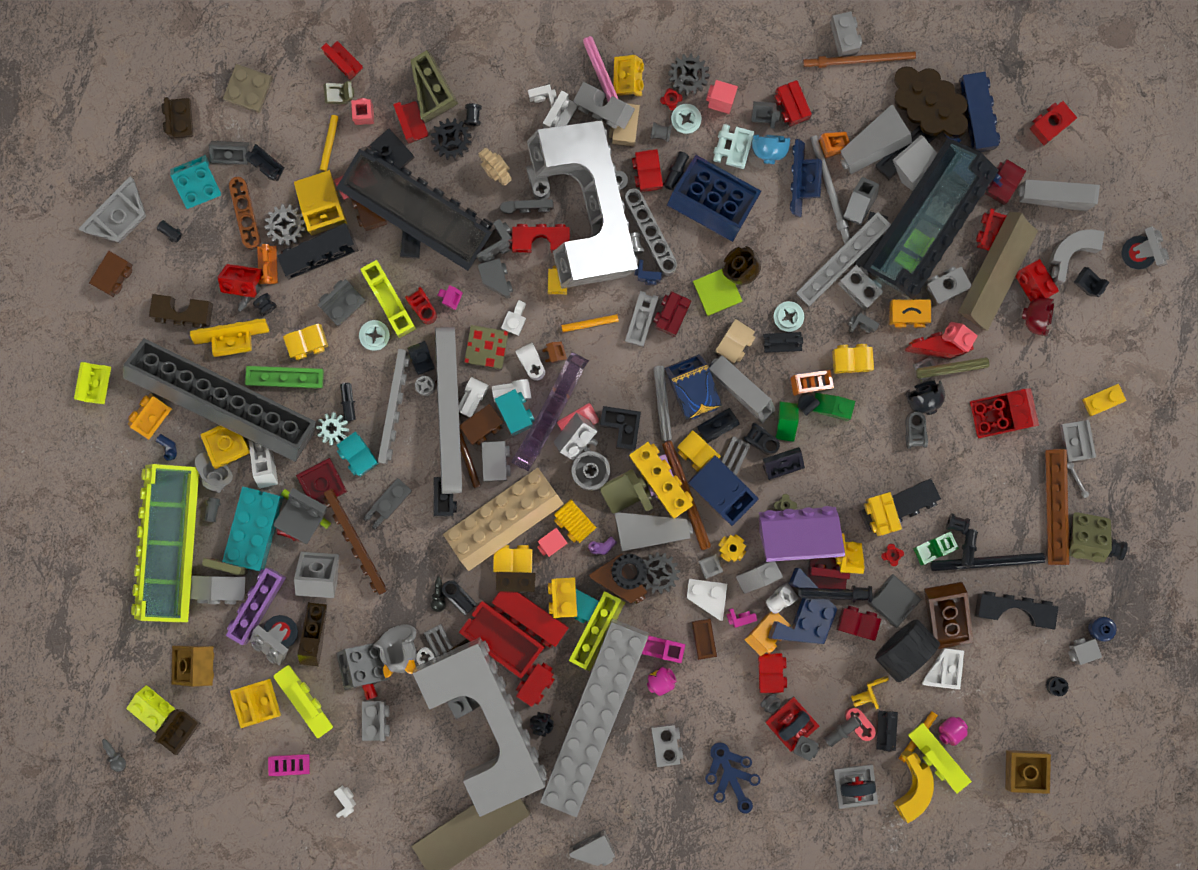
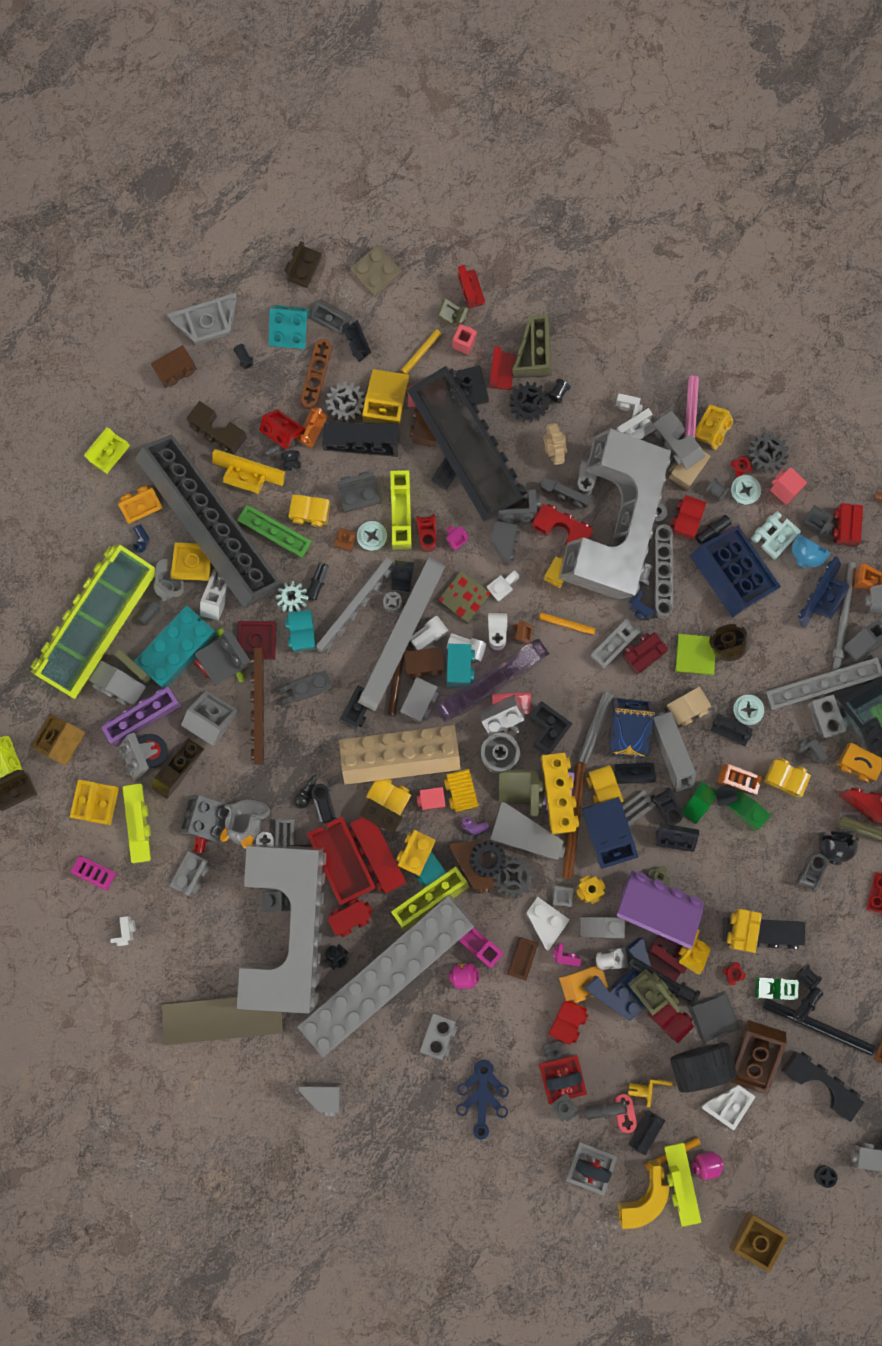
camera: 30 degrees right, 5 degrees down
none -> dark orange tile [334,527,357,552]
none -> olive bracket [628,969,681,1015]

